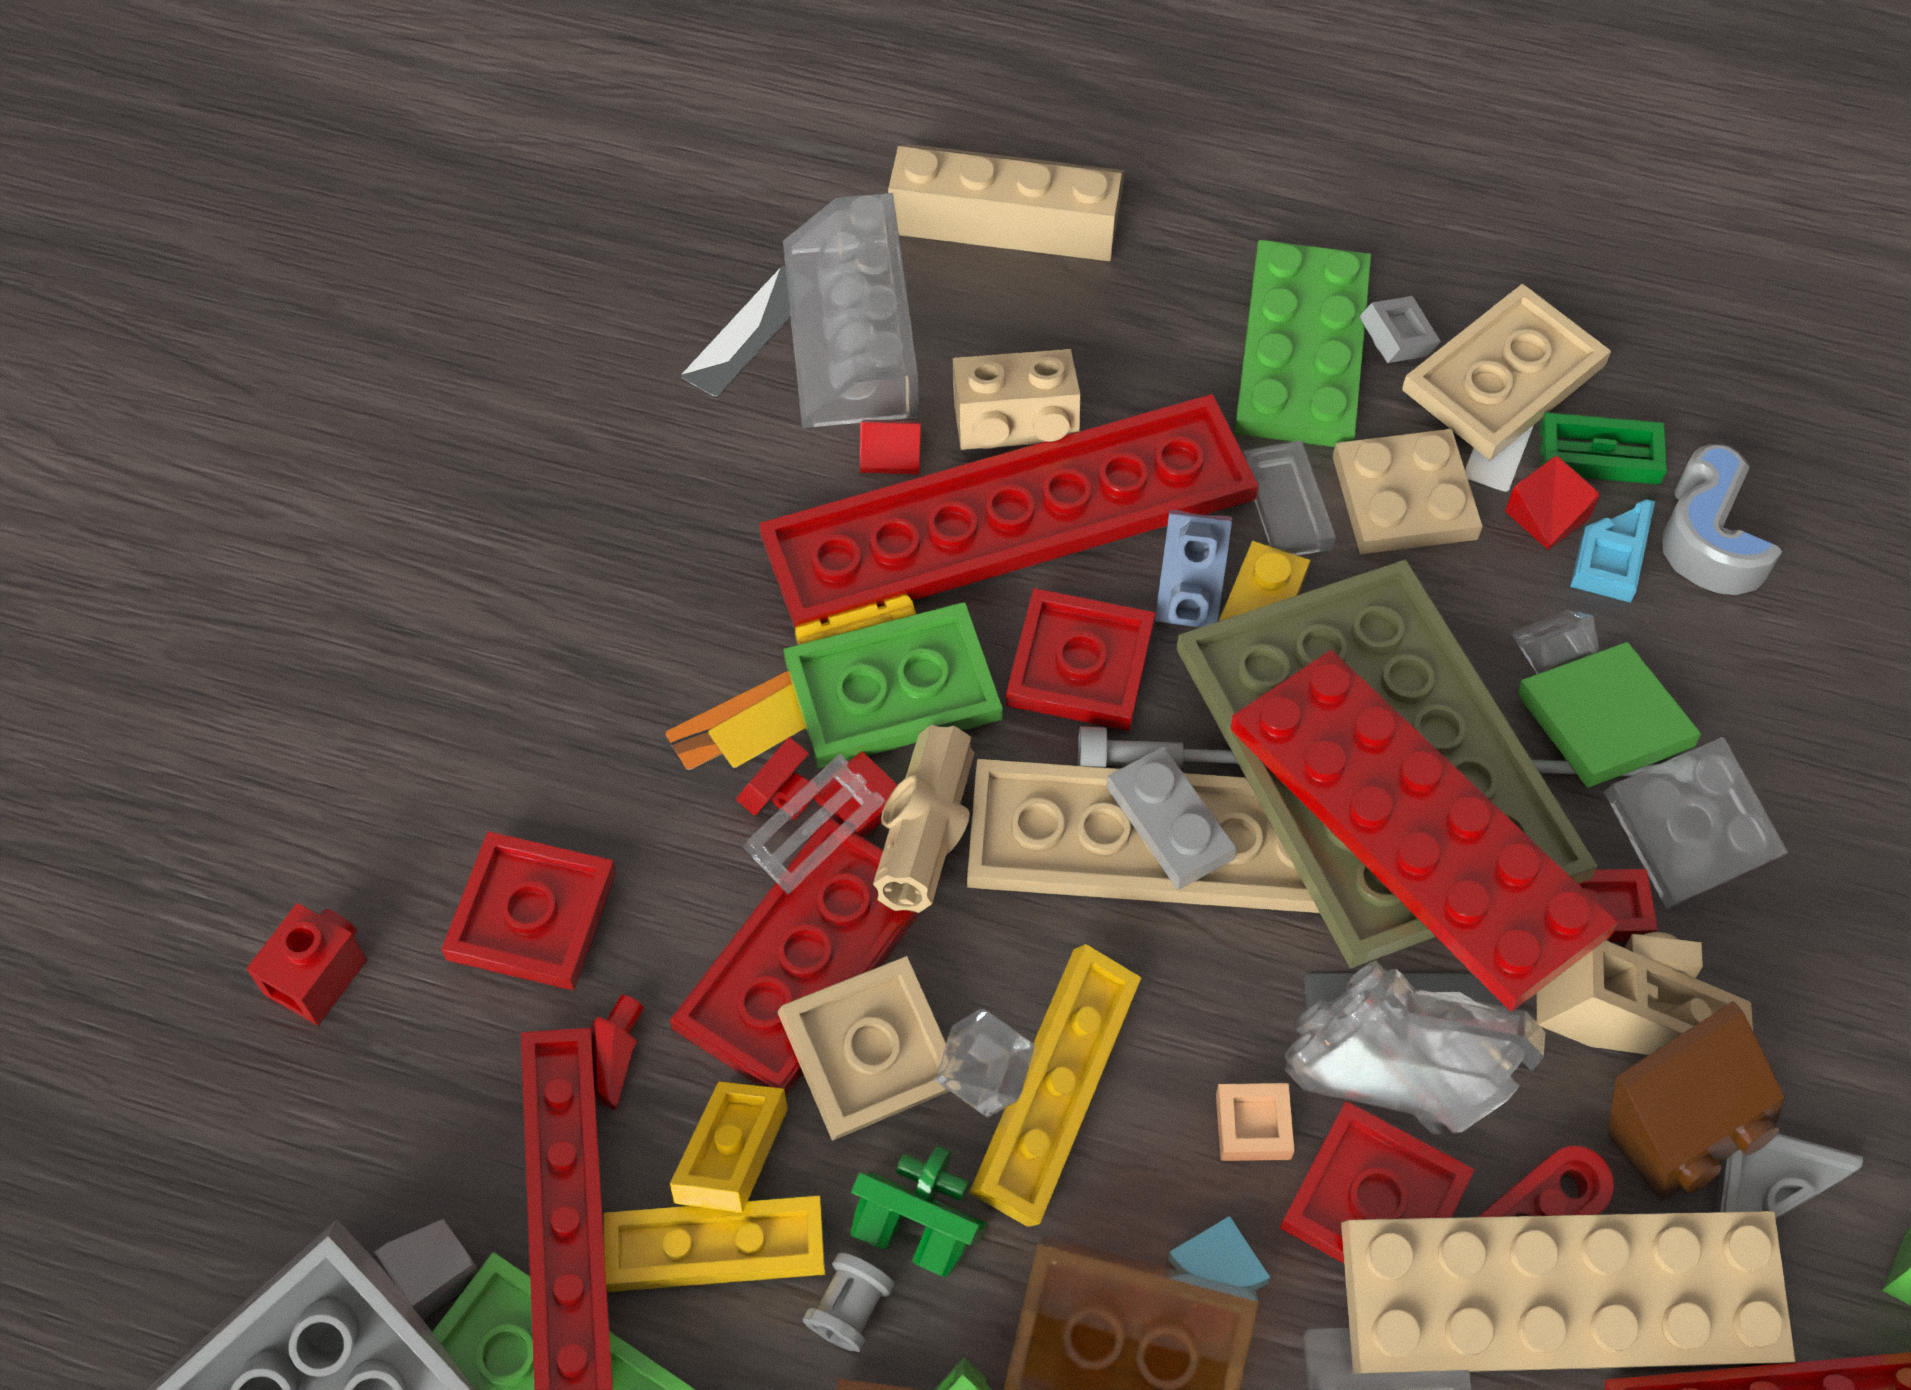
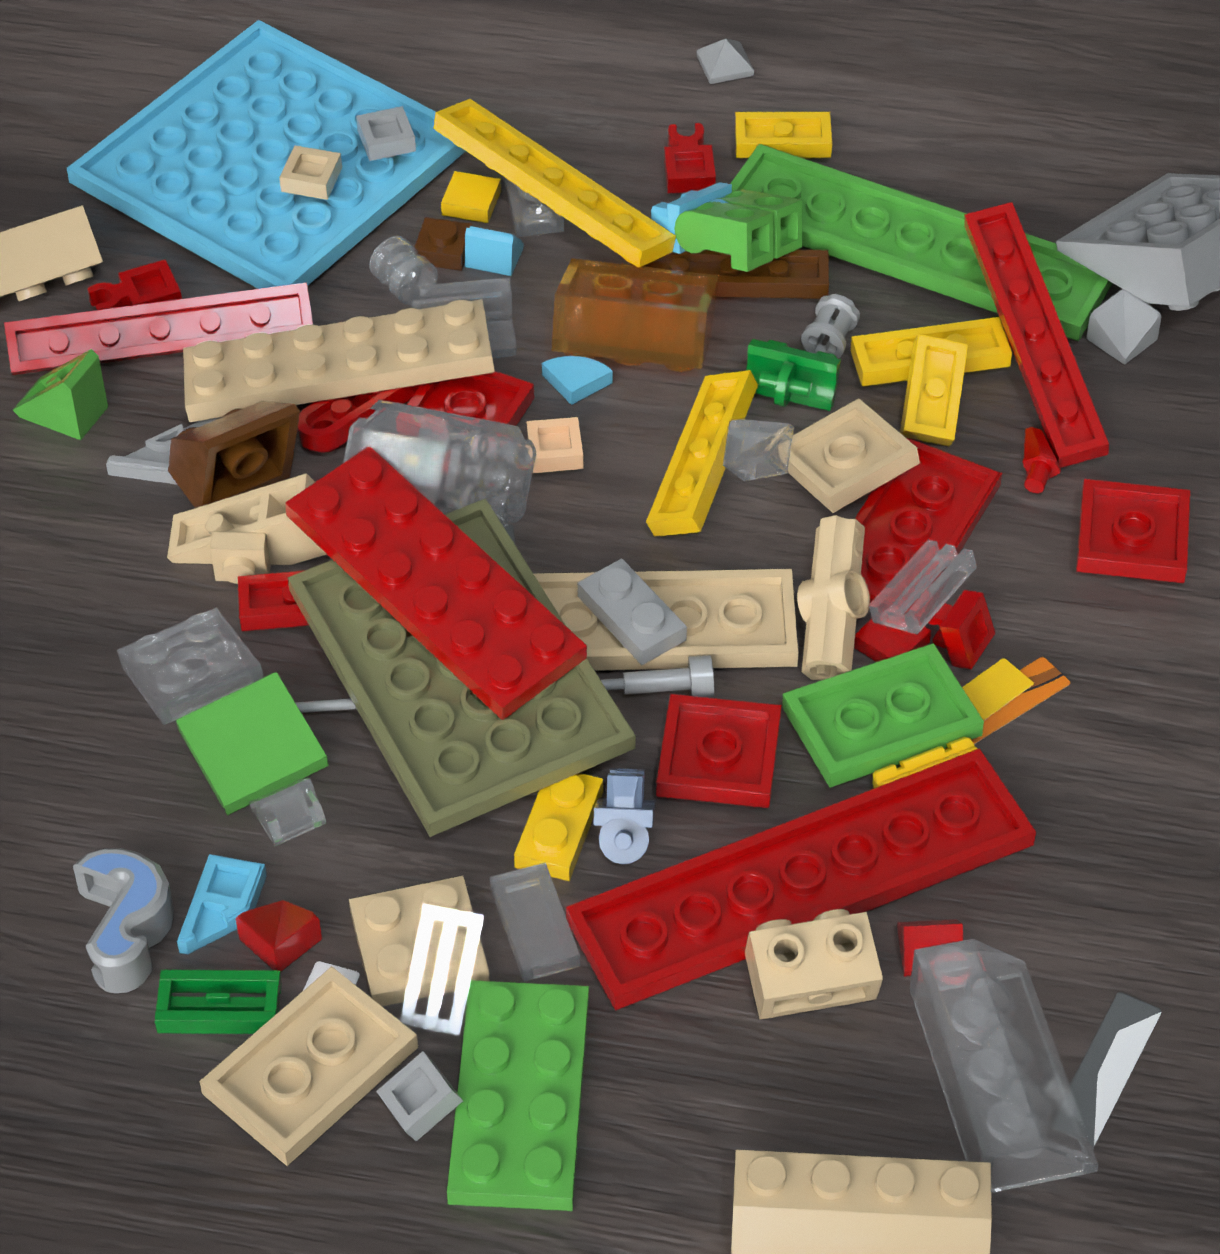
camera: 175 degrees right, 10 degrees down
none -> clear tile [400,904,483,1036]

